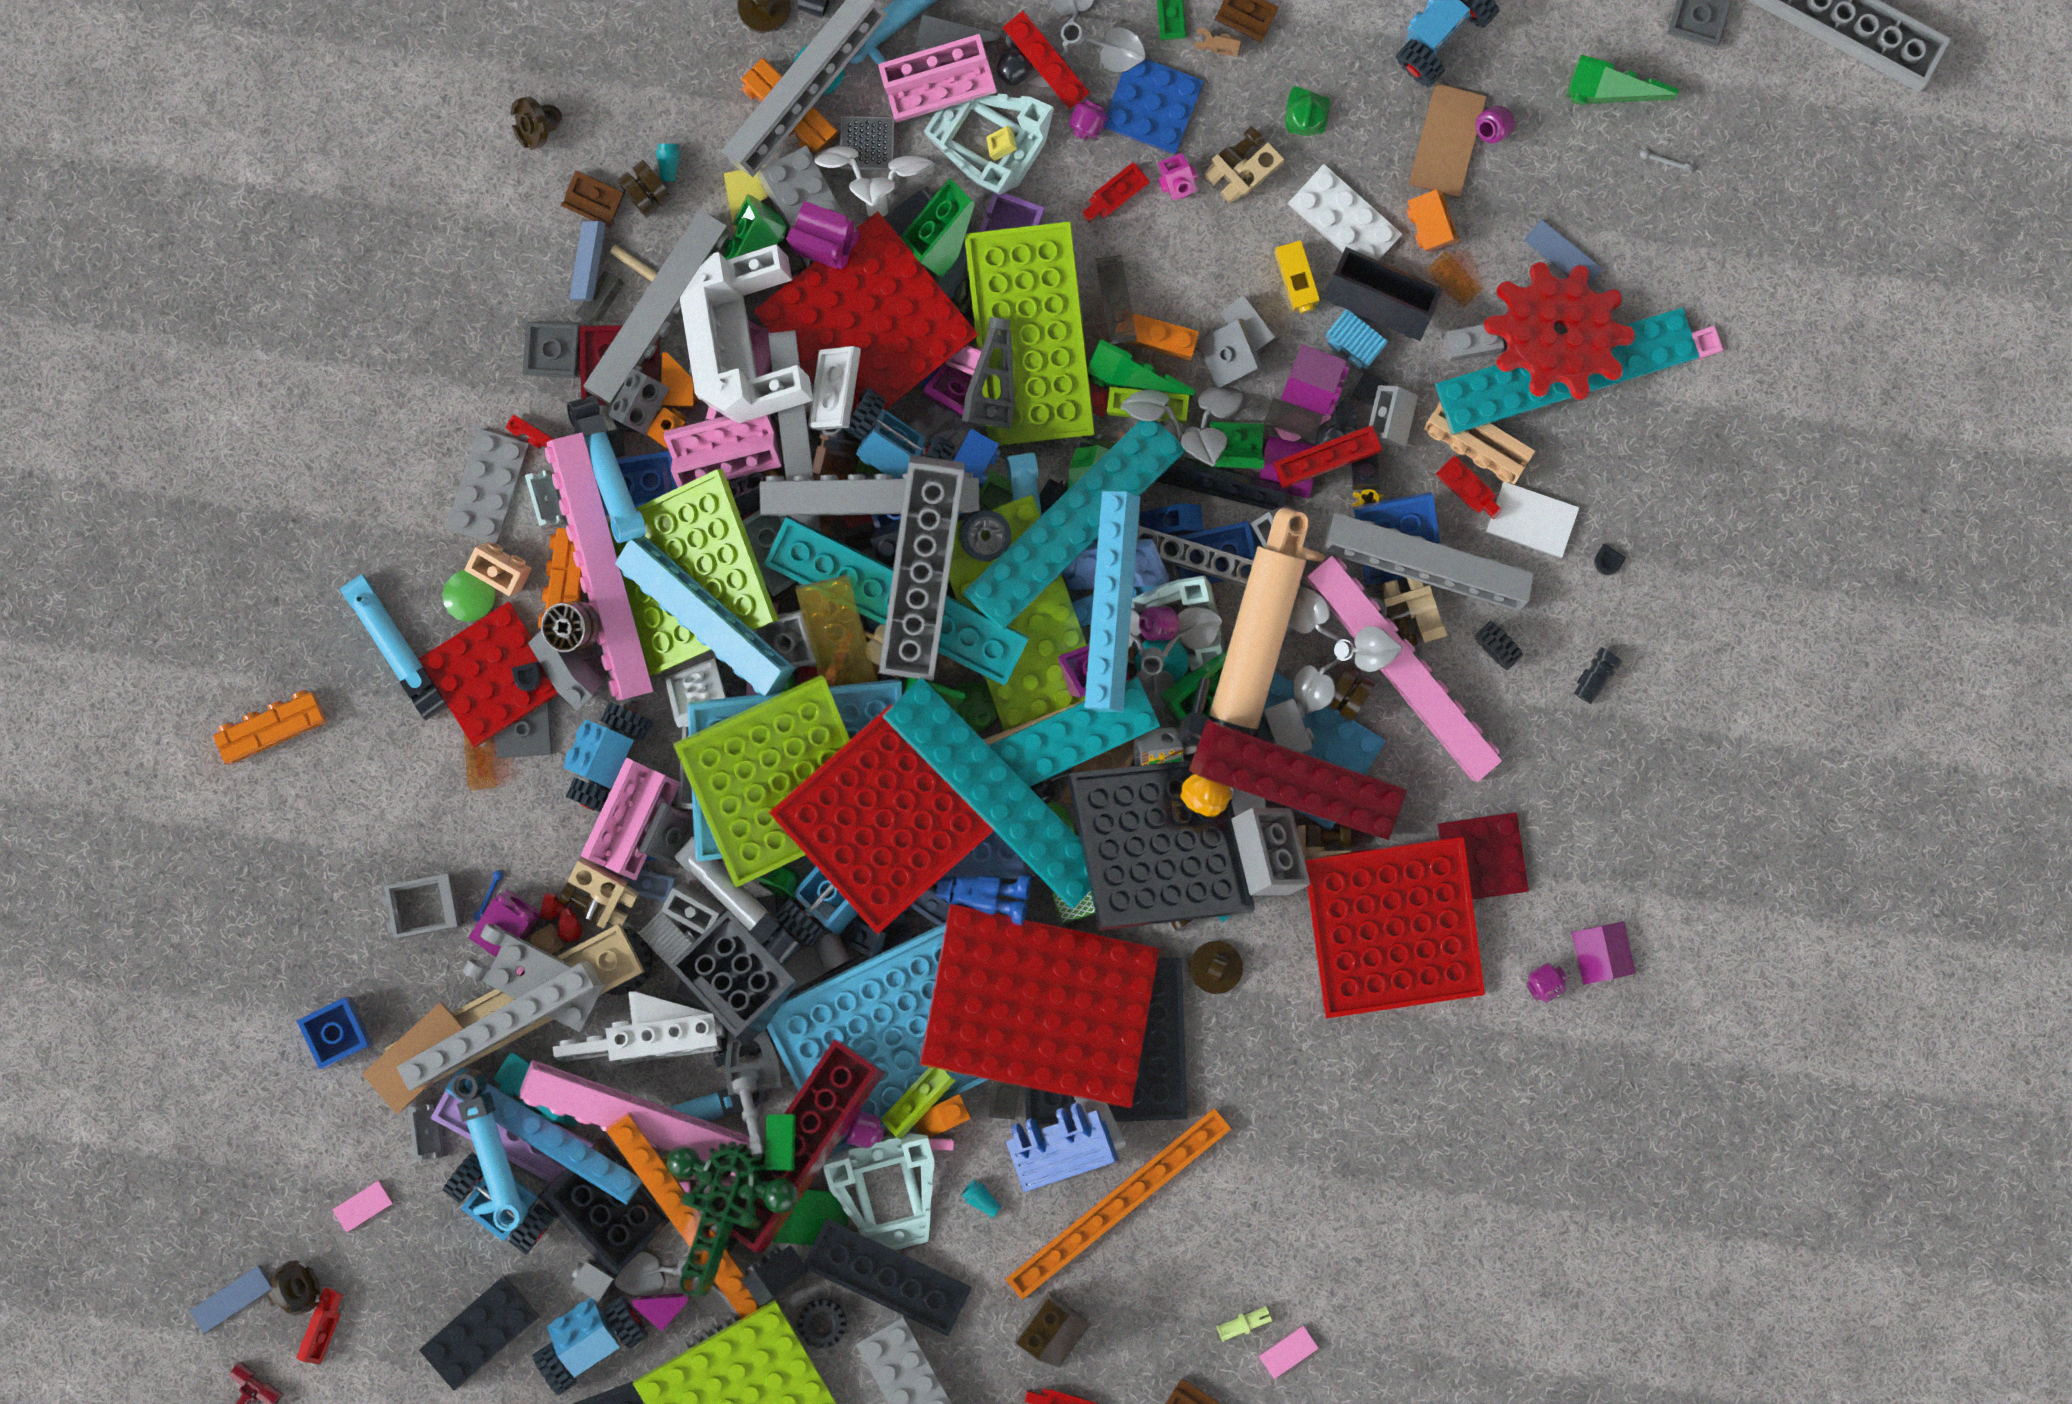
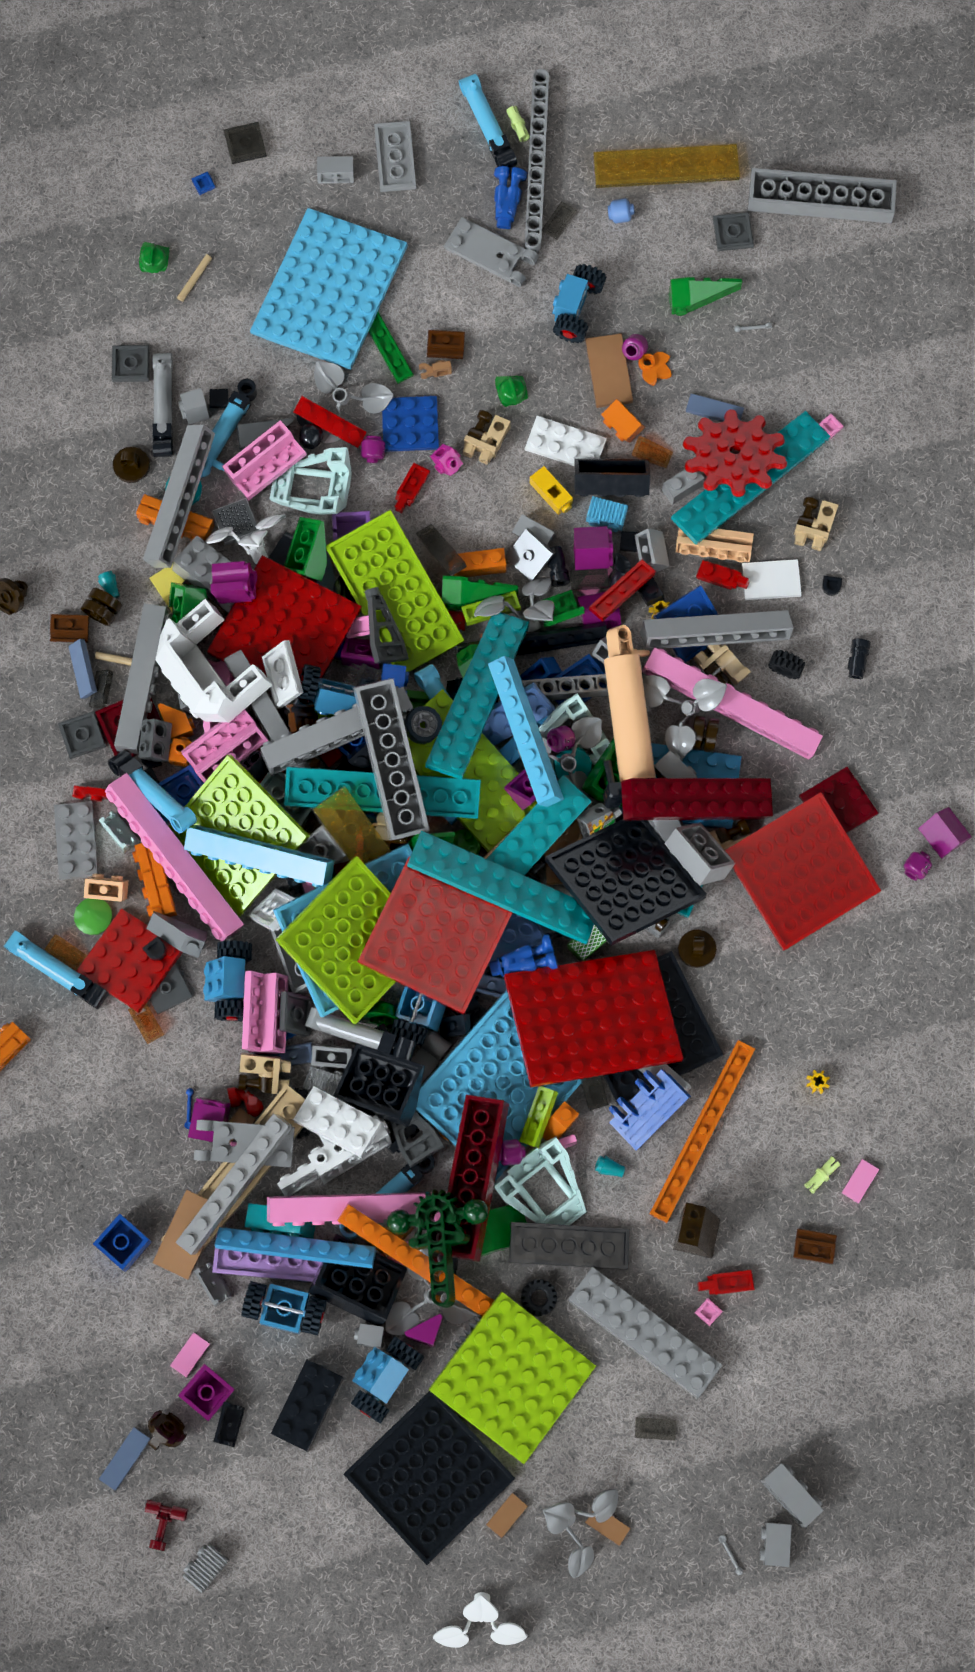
camera: 25 degrees left, 10 degrees down
red hinge [296,1287,343,1365] -> none
light grey window [382,873,461,939] -> none
medium azure piece [452,1069,528,1231] -> none
dark brown wheel [541,600,600,652] -> none
light grey piece [732,1077,766,1157] -> none
black brick [741,1244,809,1306] -> none
green tile [765,1115,796,1170] -> none
light yellow tile [986,125,1017,161] -> none
light orange hair [1180,774,1232,817] -> none
none -> clear orange slope [44,934,87,971]
none -> magenta slope [178,1364,235,1421]
none -> black hinge [213,1402,245,1448]
none -> white plate [293,1086,382,1158]
none -> black axle [548,546,570,587]
none -> orange plate [638,352,672,386]
none -> tan hips [794,497,838,551]
none -> yellow gear [806,1070,830,1094]

